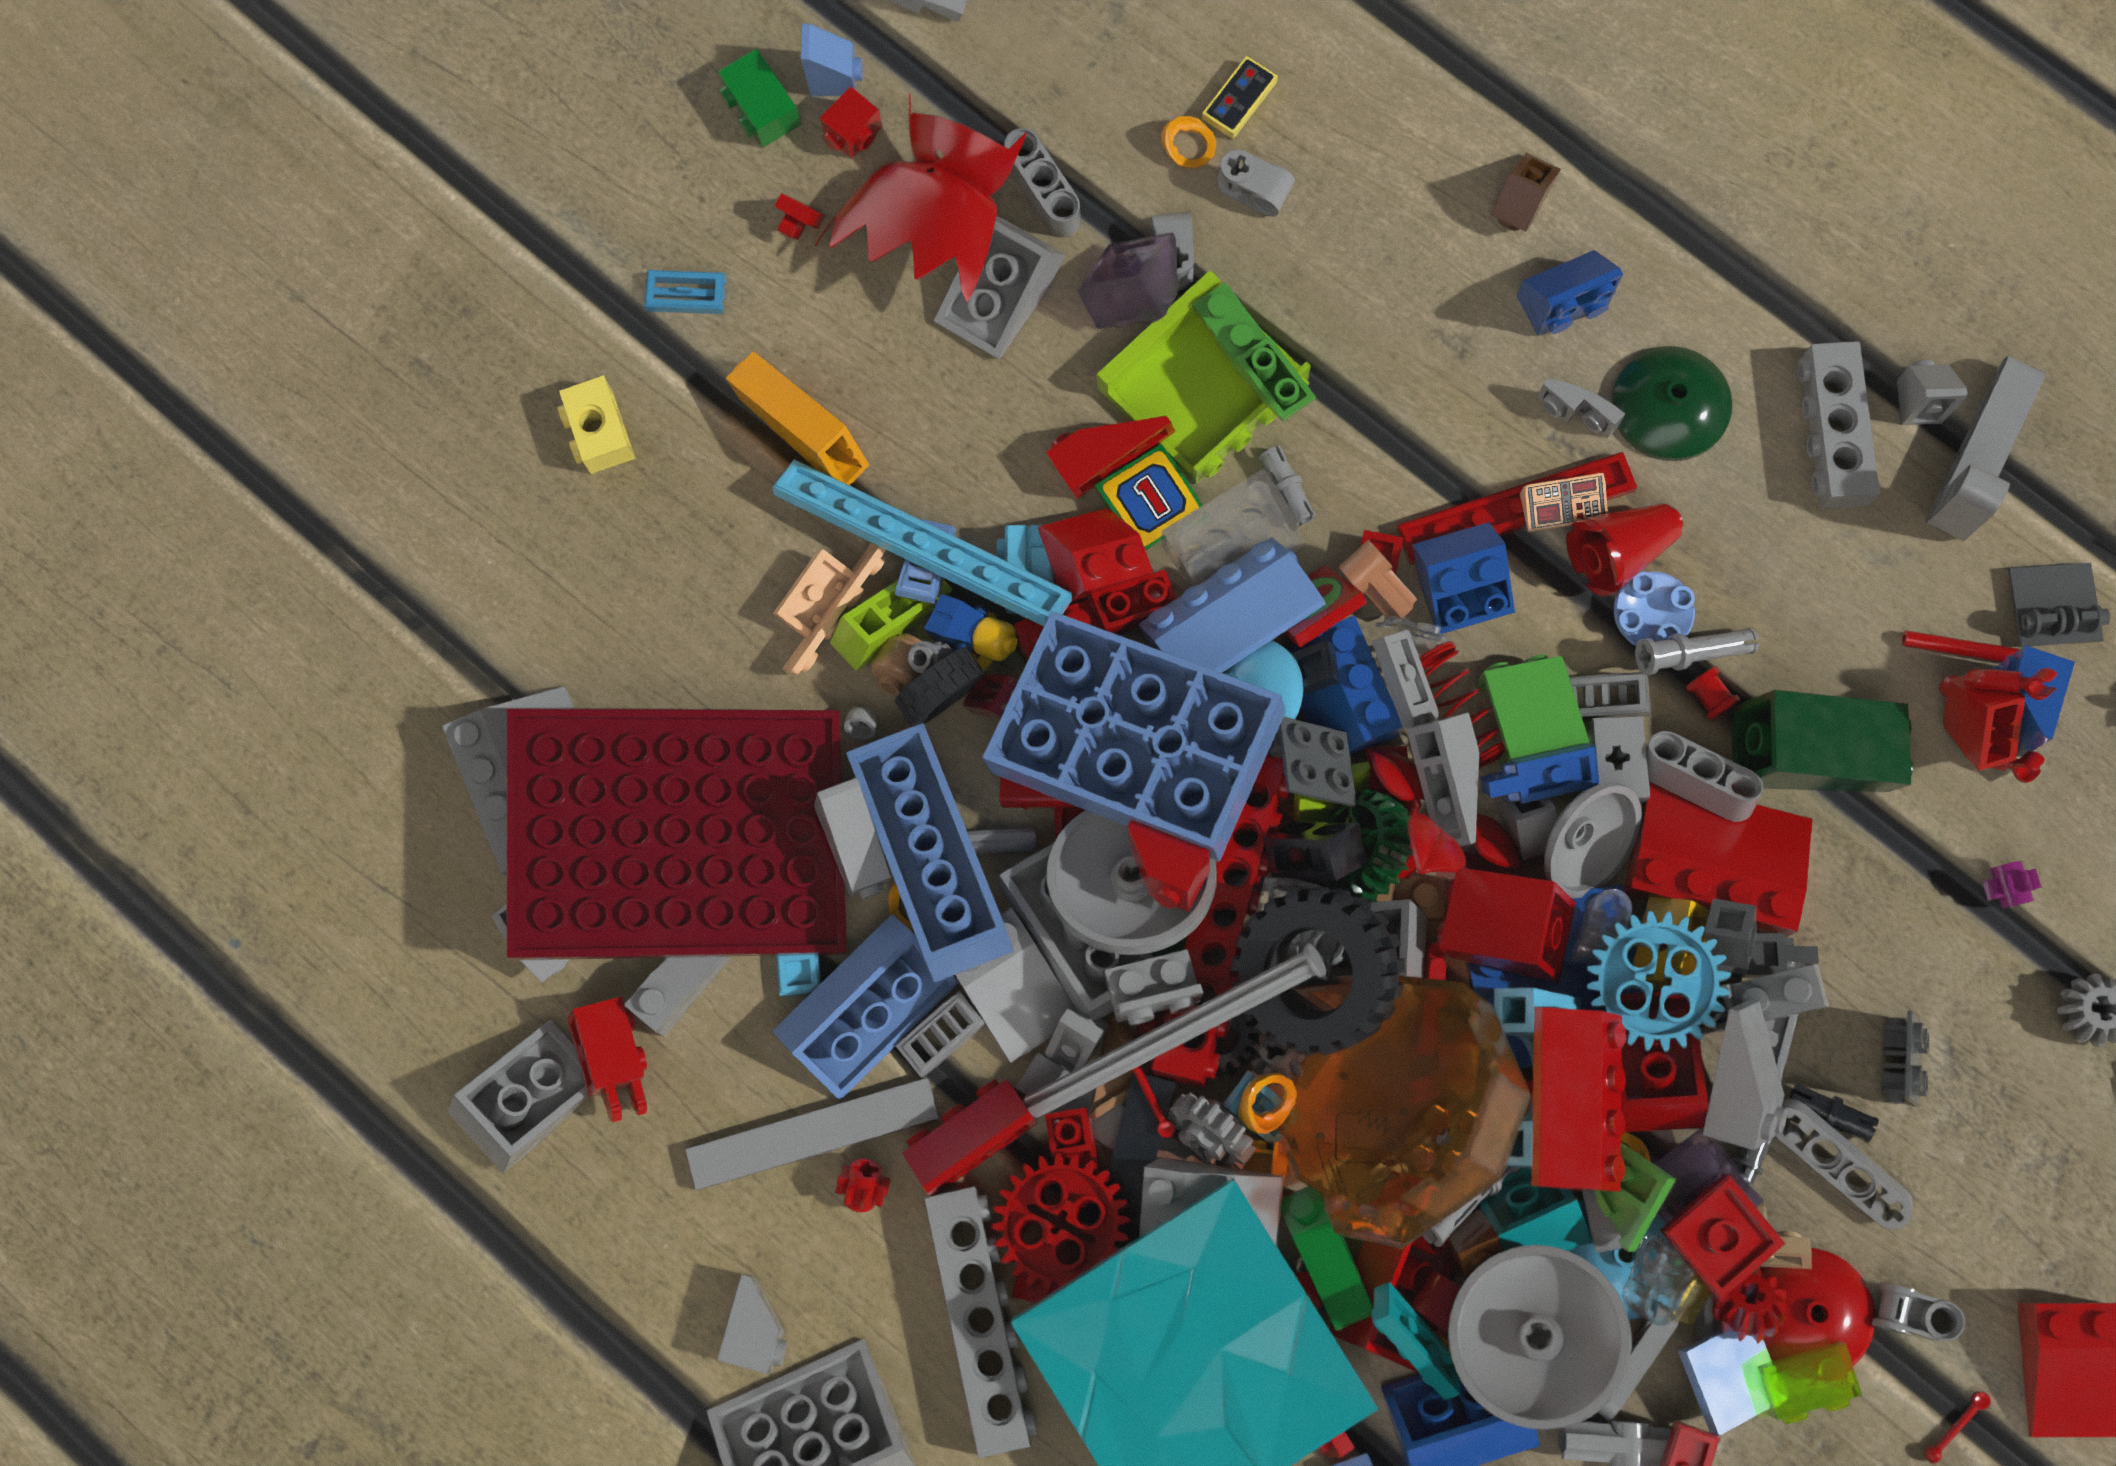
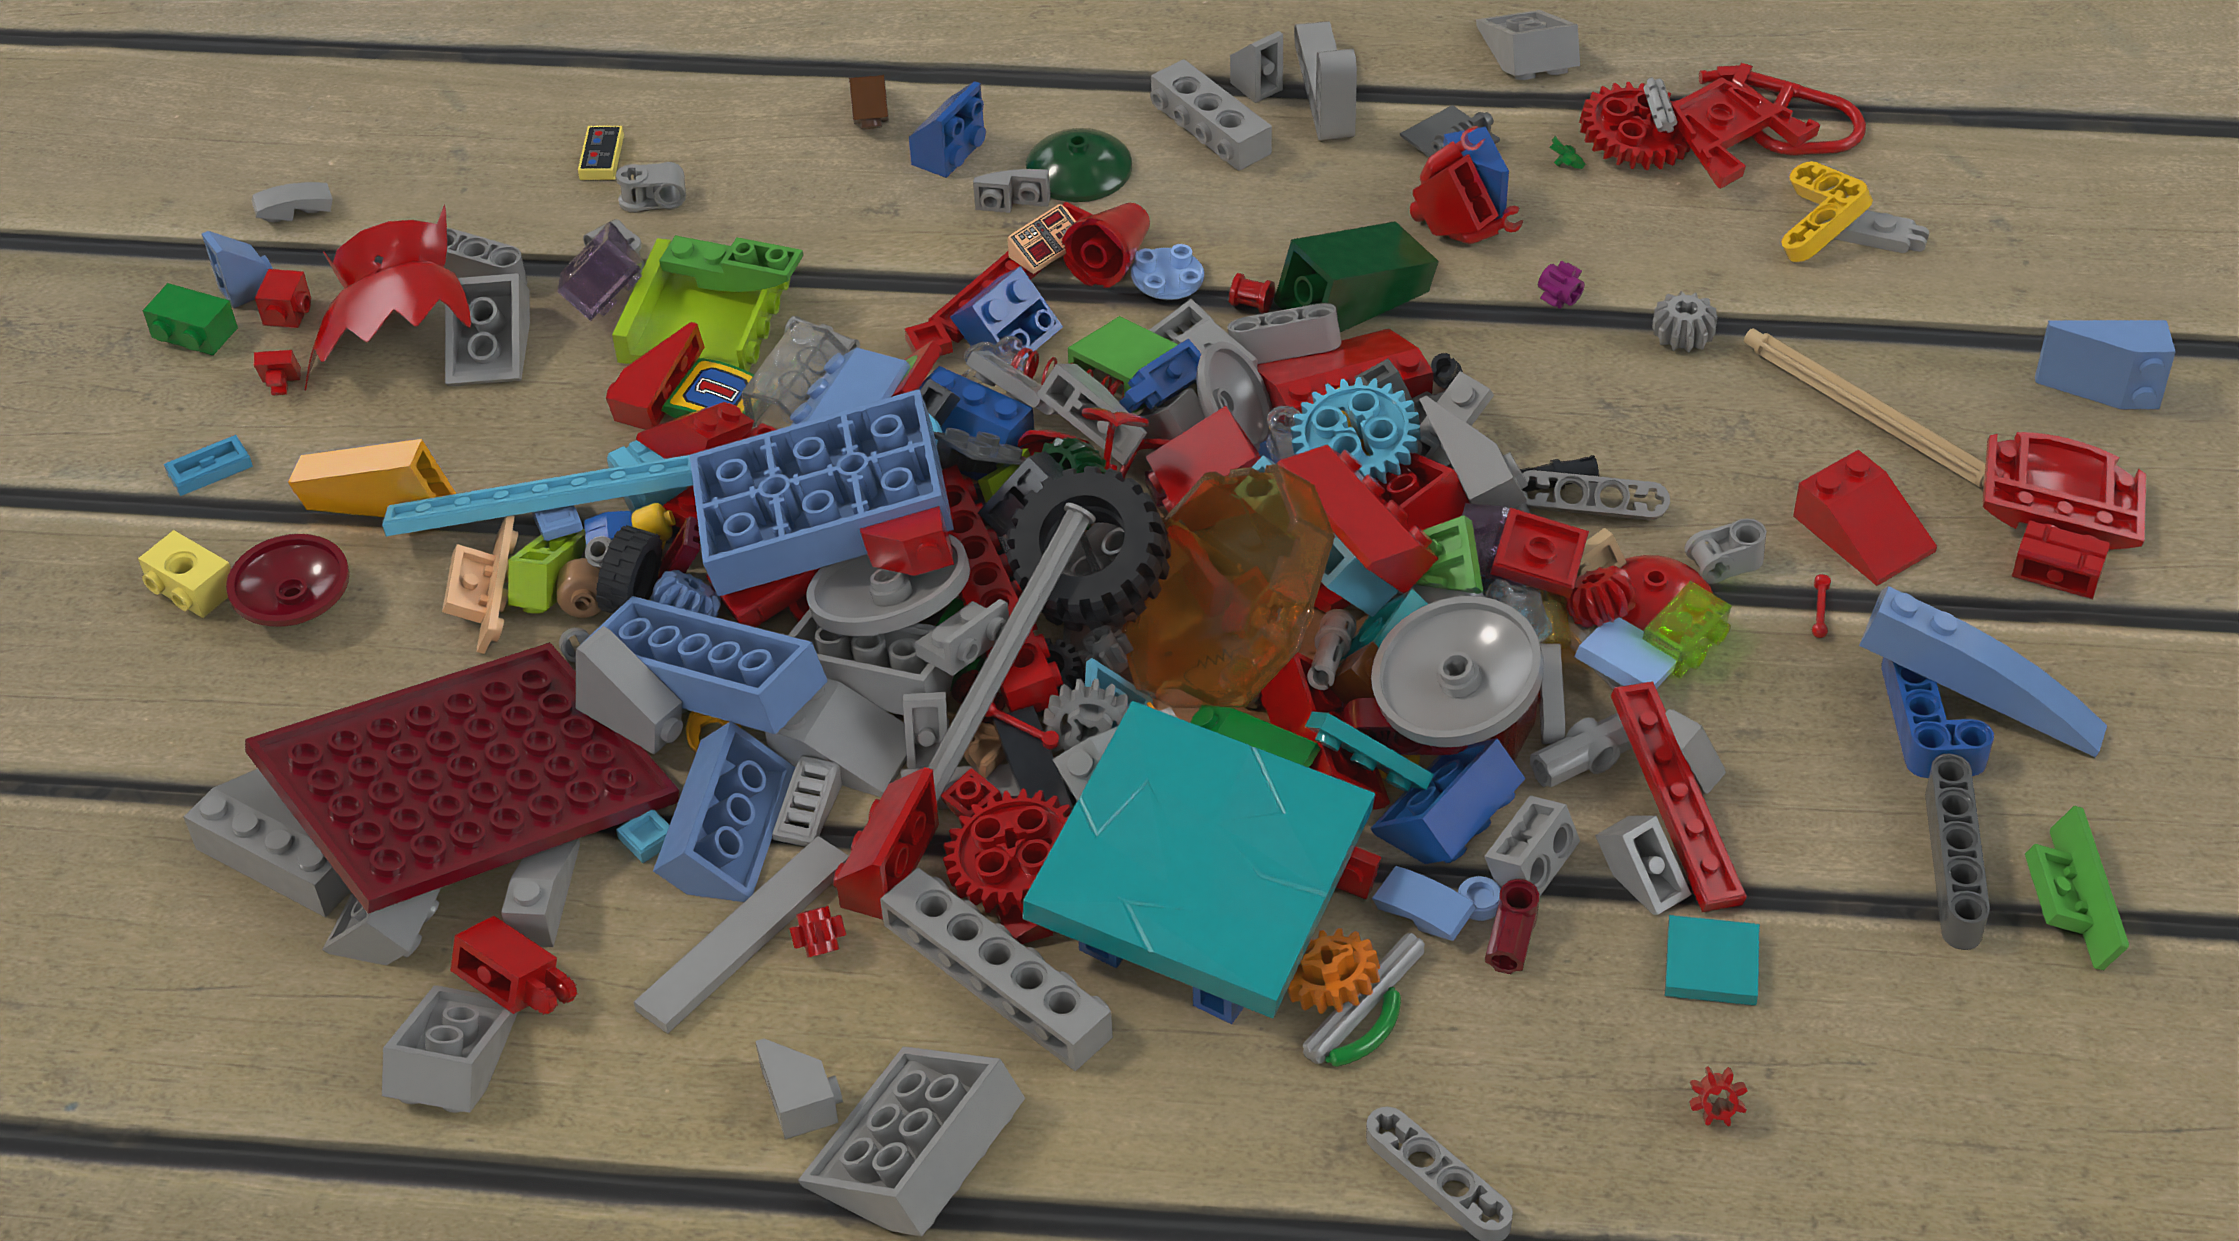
camera: 40 degrees left, 30 degrees down
light orange piece [1161,116,1216,169] -> none
light orange piece [1238,1073,1297,1134] -> none
nougat piece [1338,540,1417,622] -> none
light grey pin [1635,628,1759,675] -> none
dark grey hinge [1882,1011,1930,1107] -> none
red piece [1902,630,2020,662] -> none
none -> dark red dish [226,534,350,627]
none -> medium blue gear [650,570,721,617]
none -> black axle [1431,353,1463,390]

